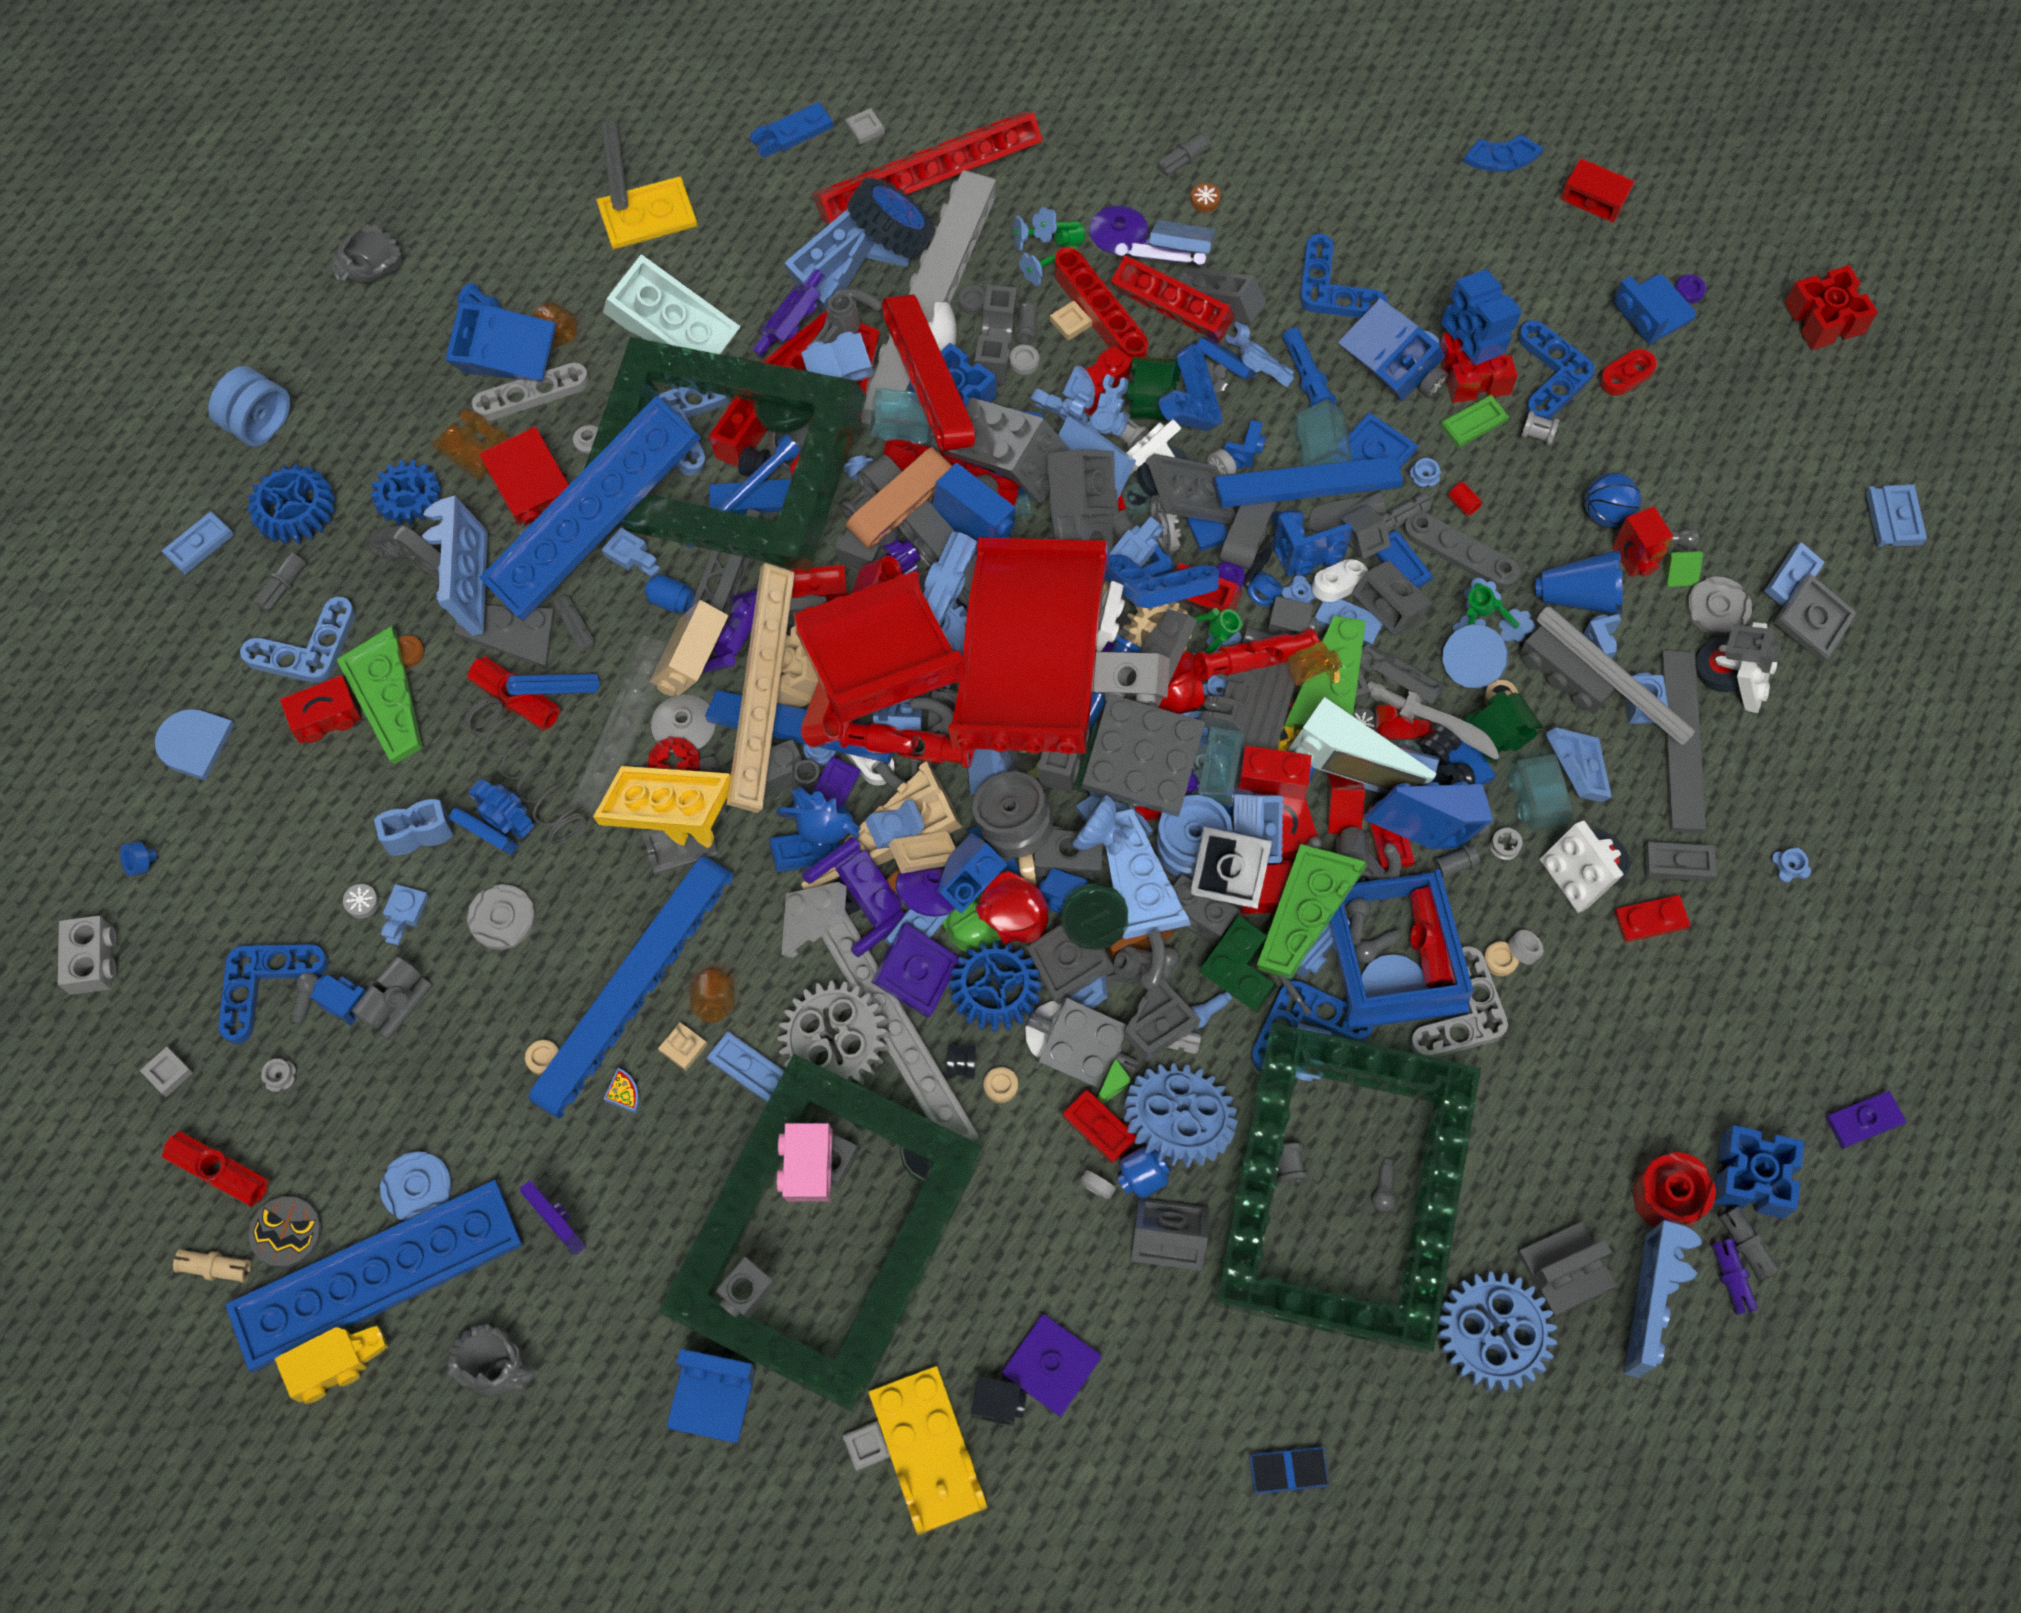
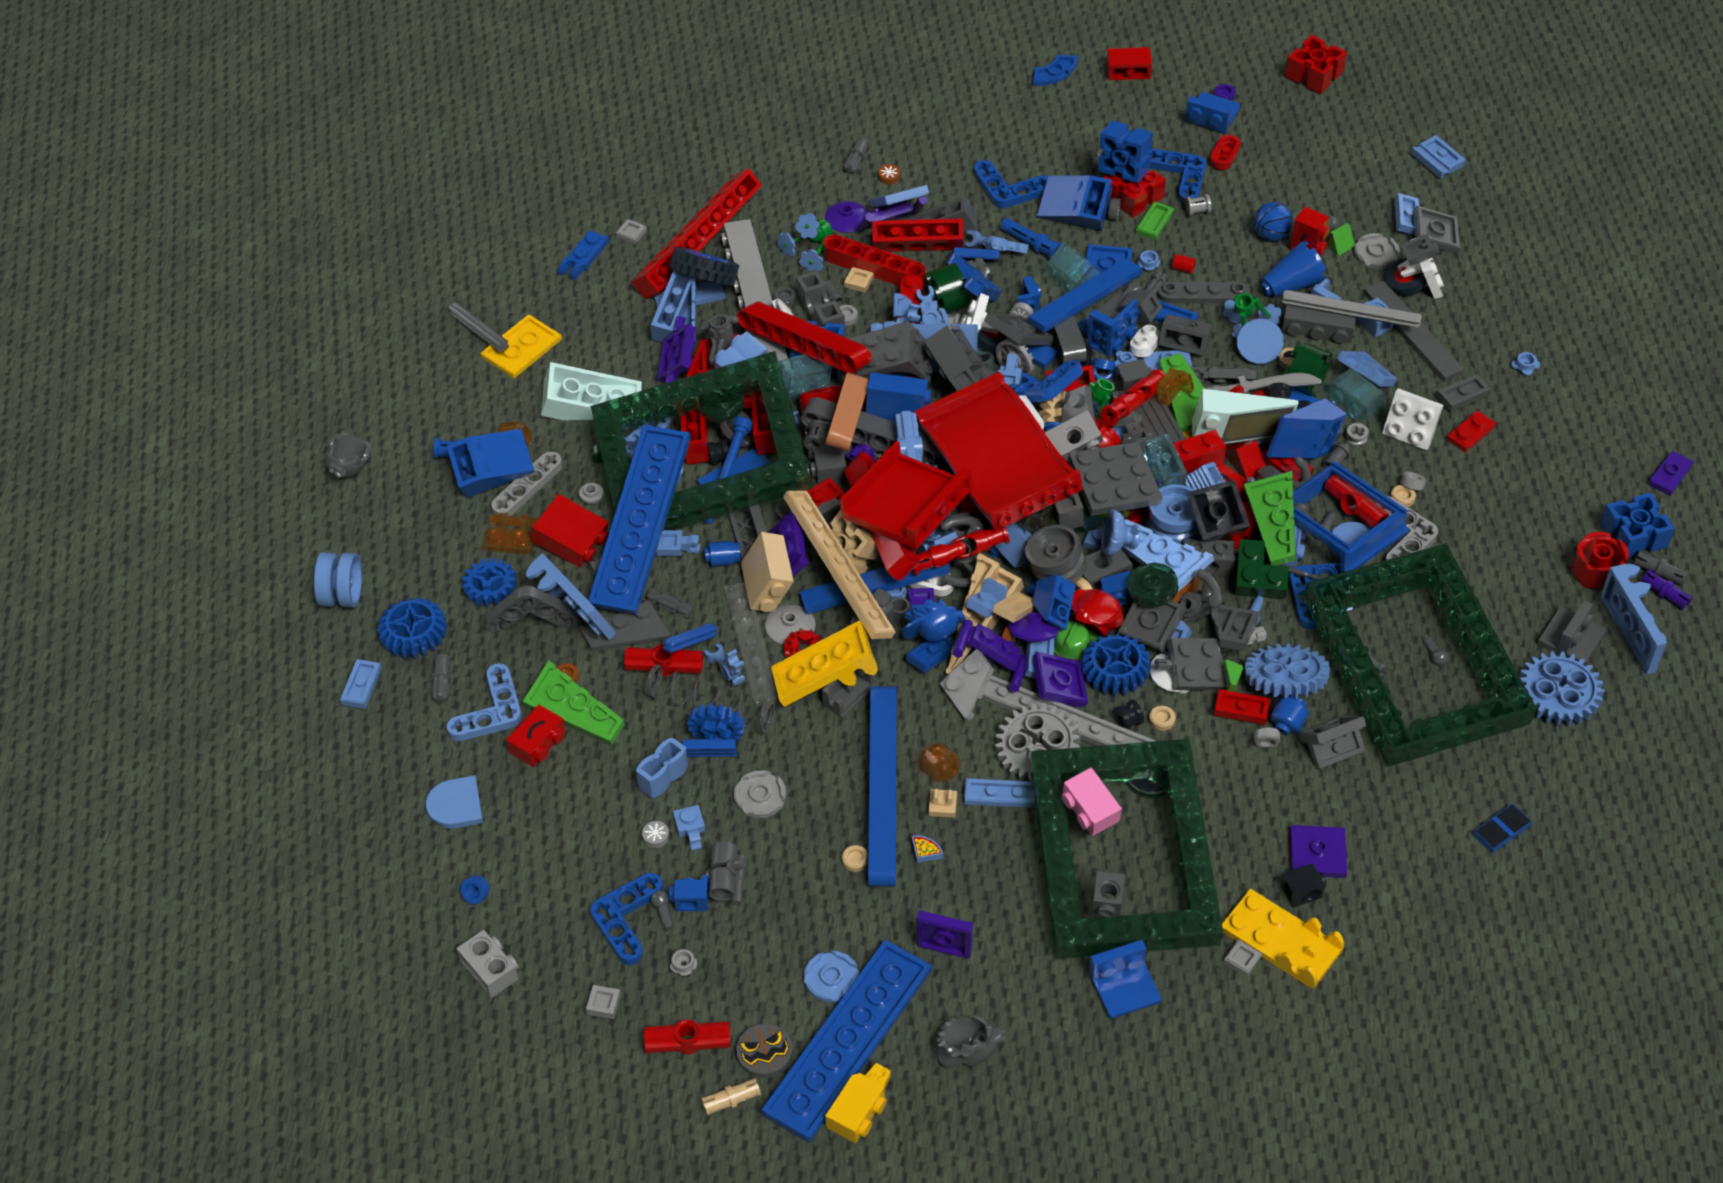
camera: 30 degrees left, 15 degrees down
none -> medium blue piece [704,644,745,687]

